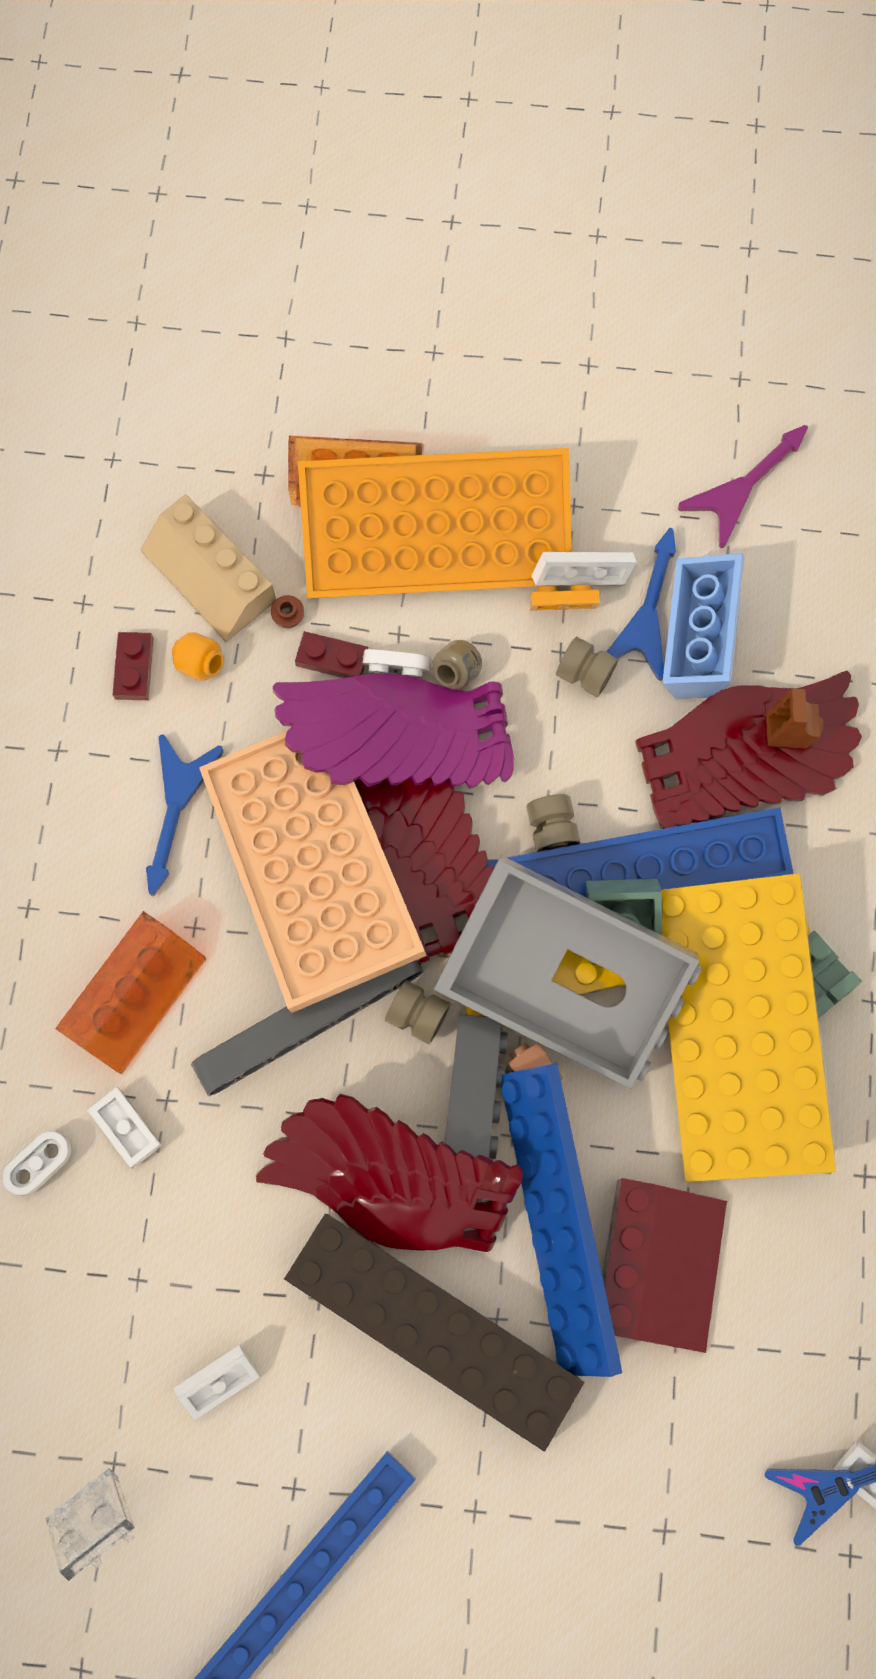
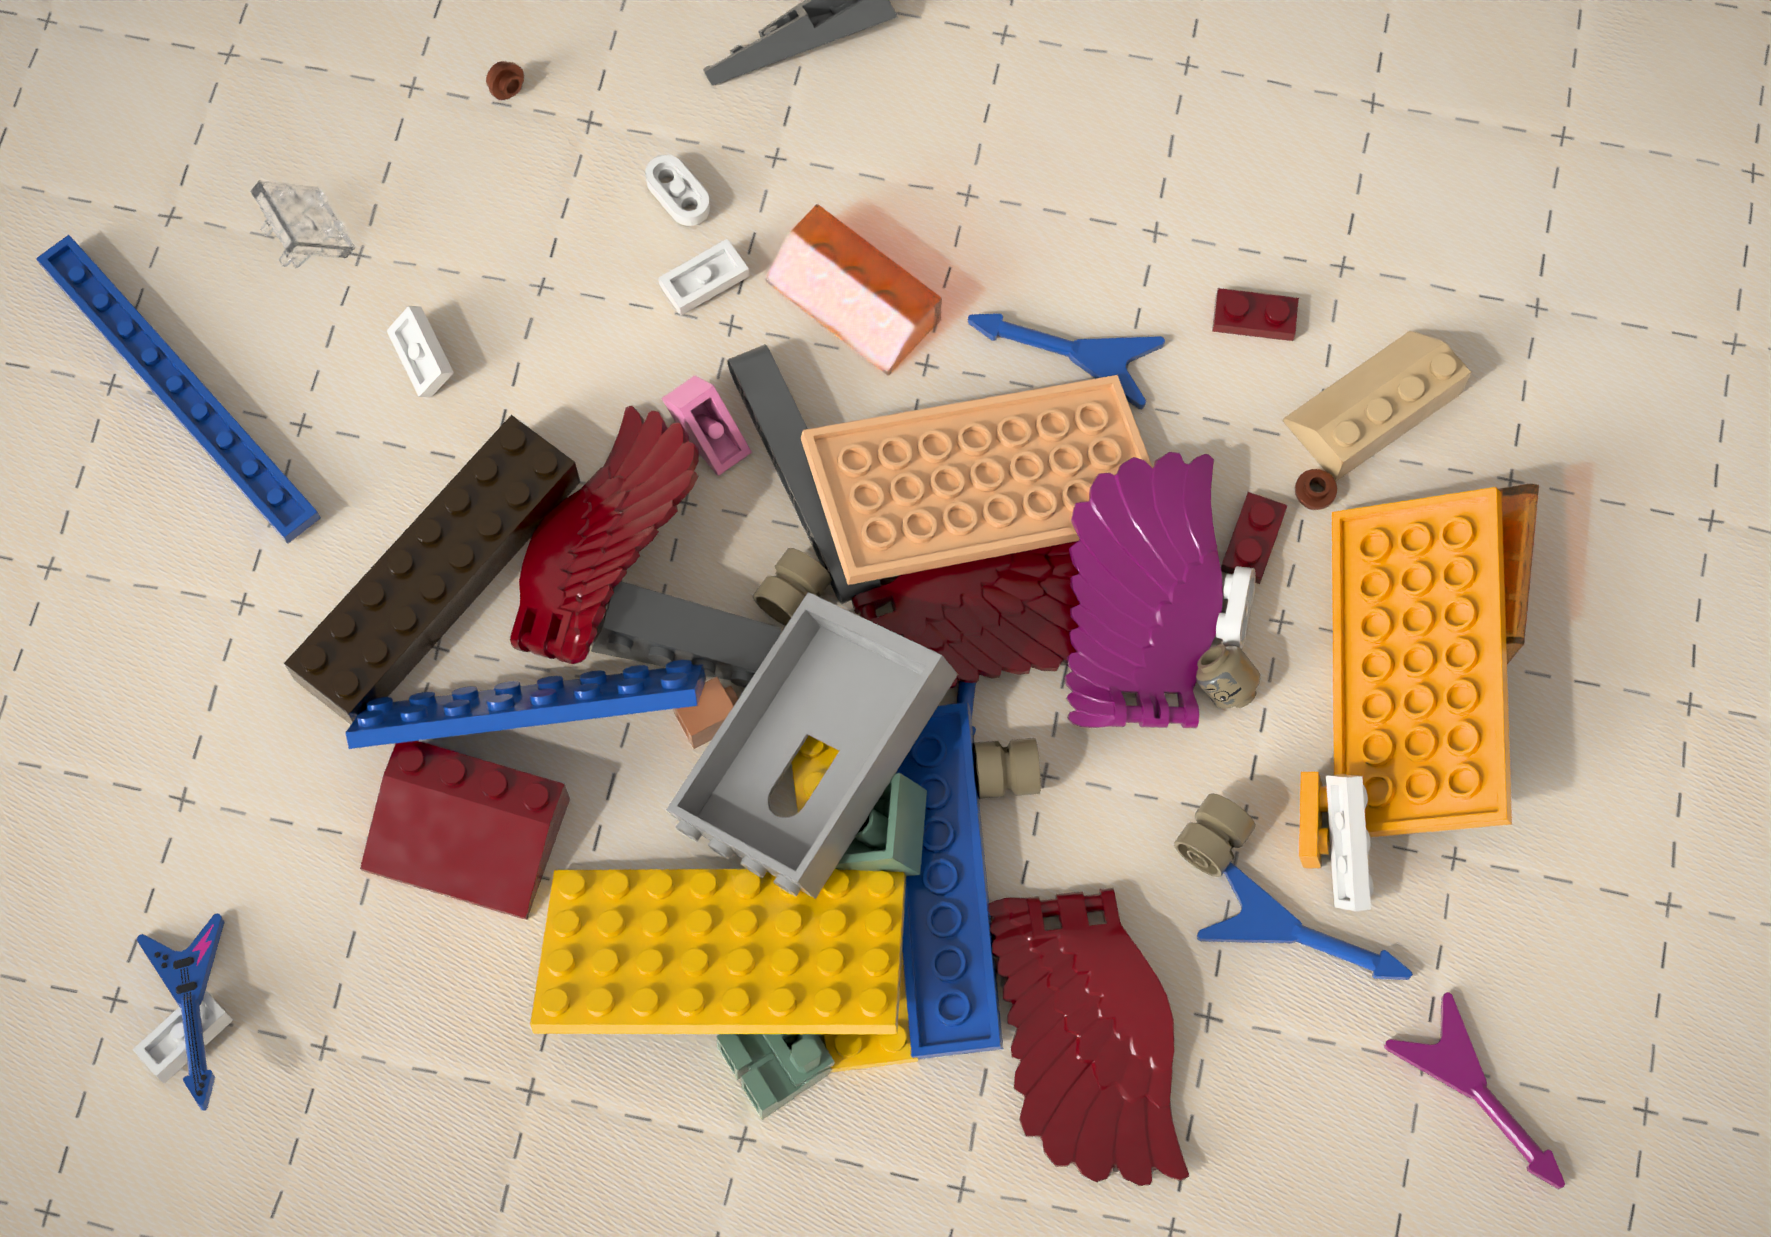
camera: 95 degrees right, 5 degrees down
light orange head [172,632,224,681] -> none
light blue slope [662,553,744,699] -> none
dark orange arch [766,688,823,749] -> none
none -> bright pink slope [662,375,752,476]

